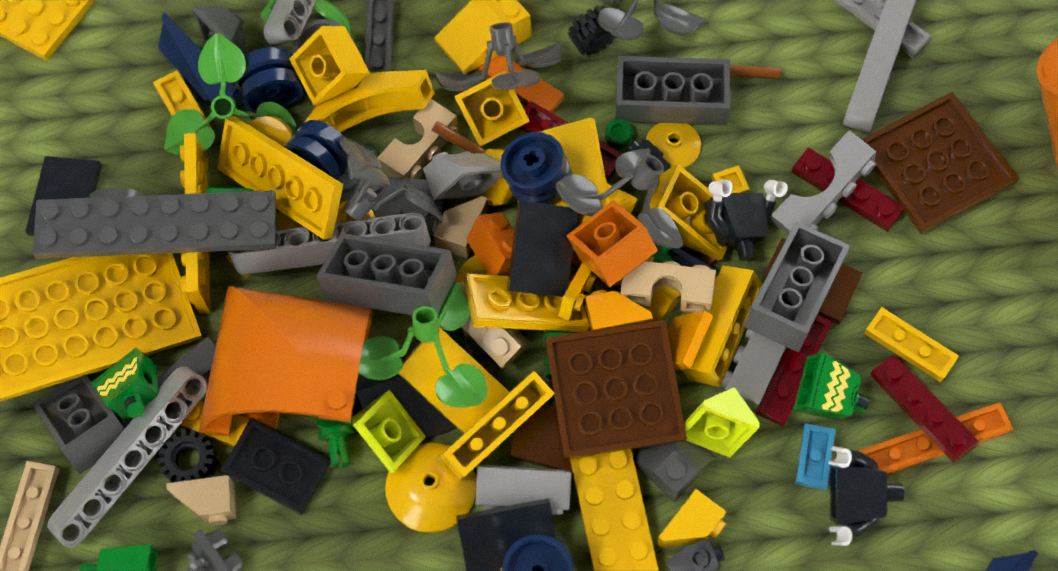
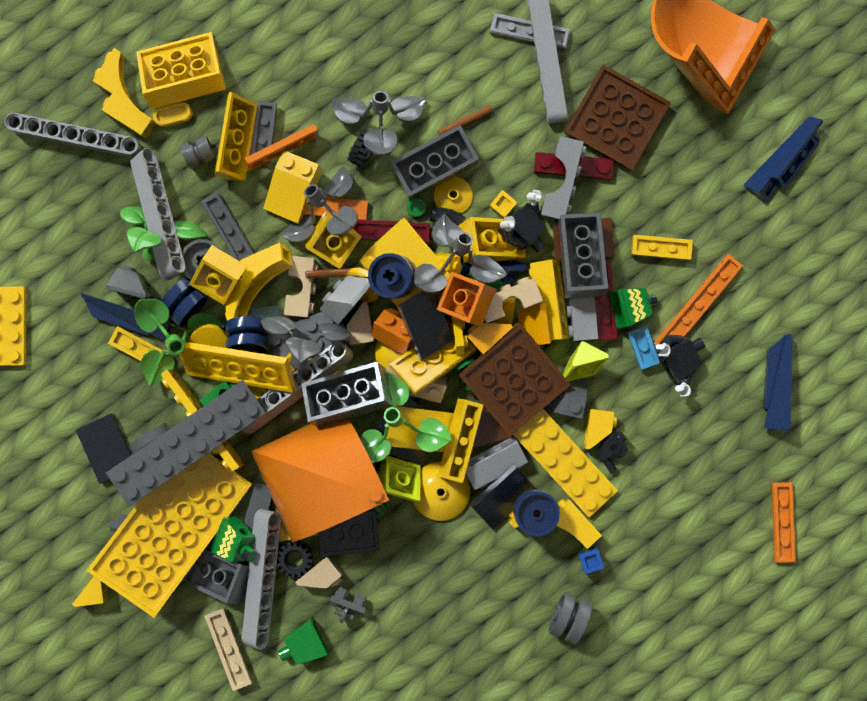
camera: 35 degrees left, 20 degrees up
dark red plate [871,355,979,463] -> none

